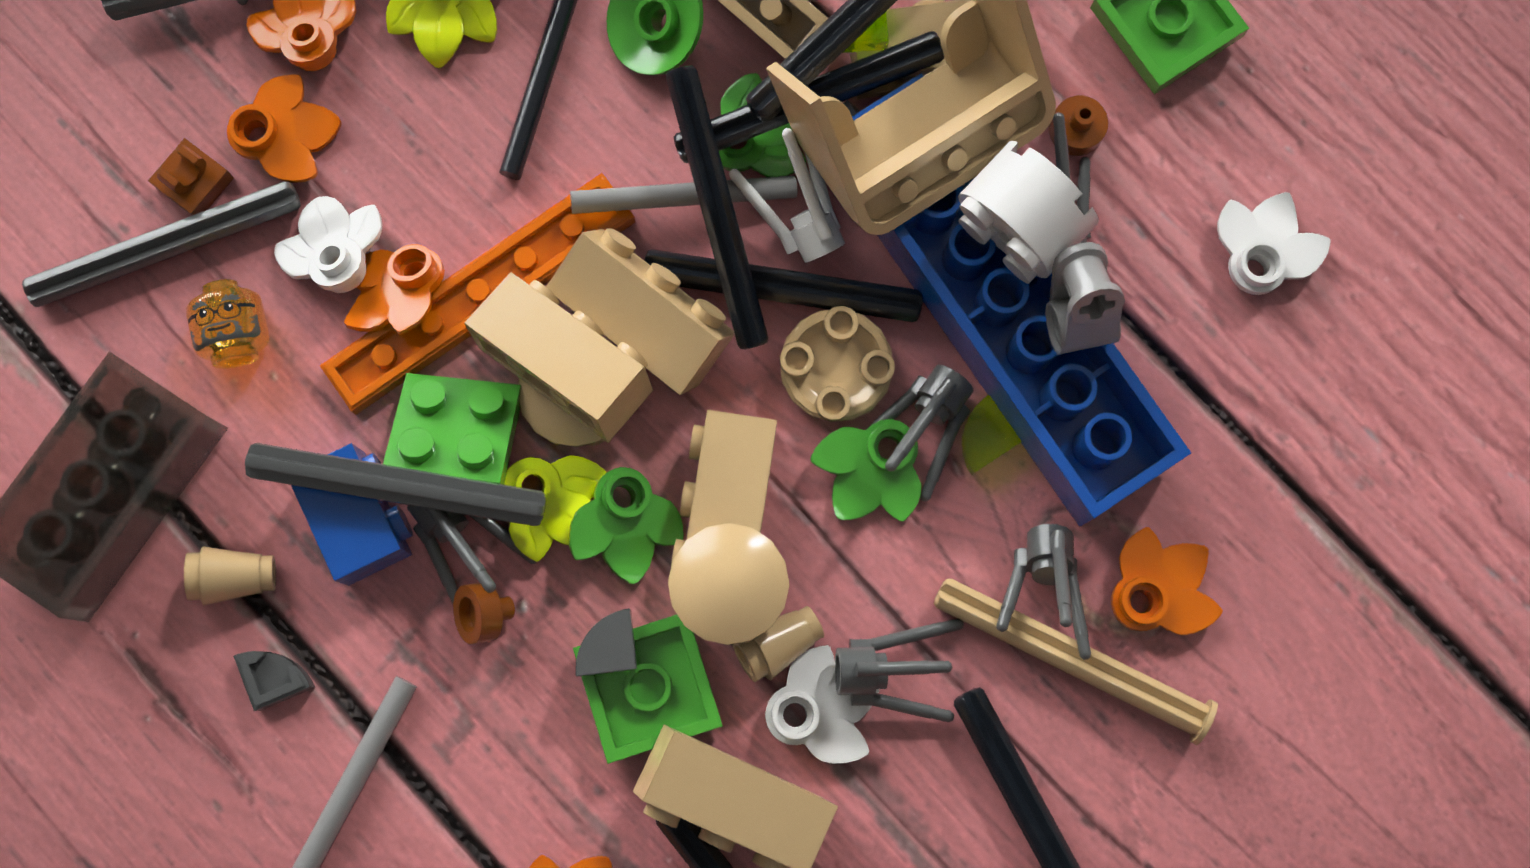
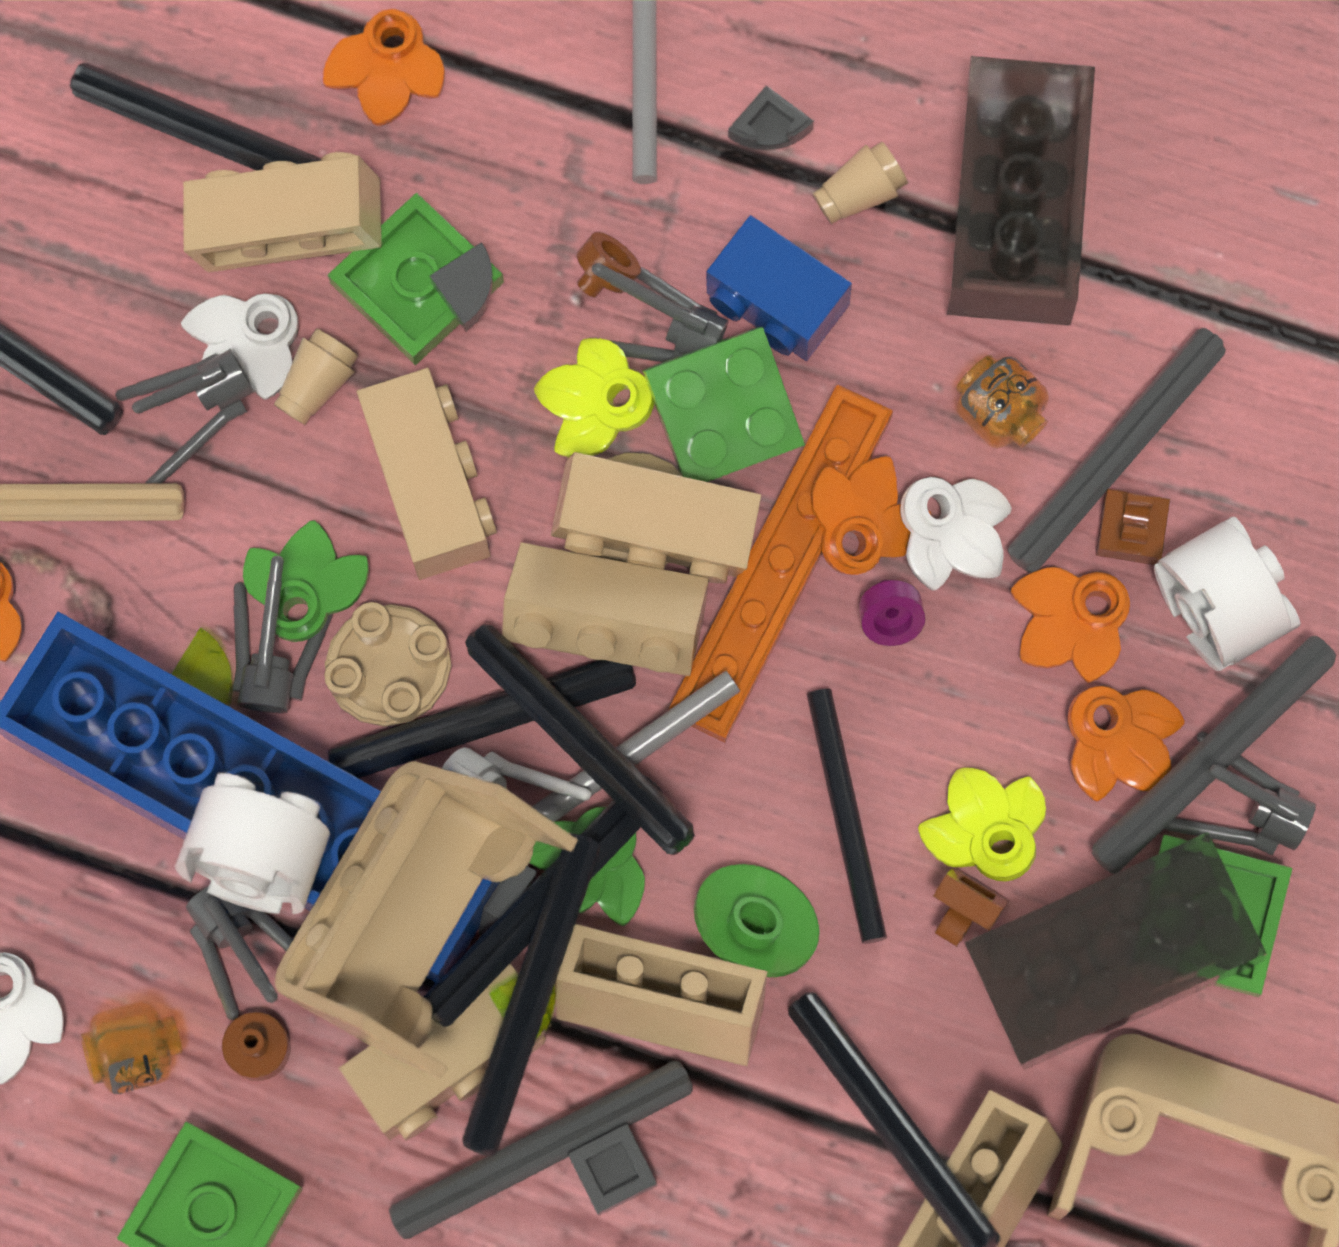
camera: 160 degrees right, 5 degrees down
dark grey axle [245,443,546,526] -> none
bright green plate [569,467,684,584] -> none
tan dish [668,523,789,645] -> none
dark grey plant [996,524,1091,660] -> none
light grey piece [1046,242,1125,355] -> none
none -> clear yellow head [80,1001,182,1094]
none -> magenta tile [859,580,925,646]
none -> white brick [1154,517,1301,671]

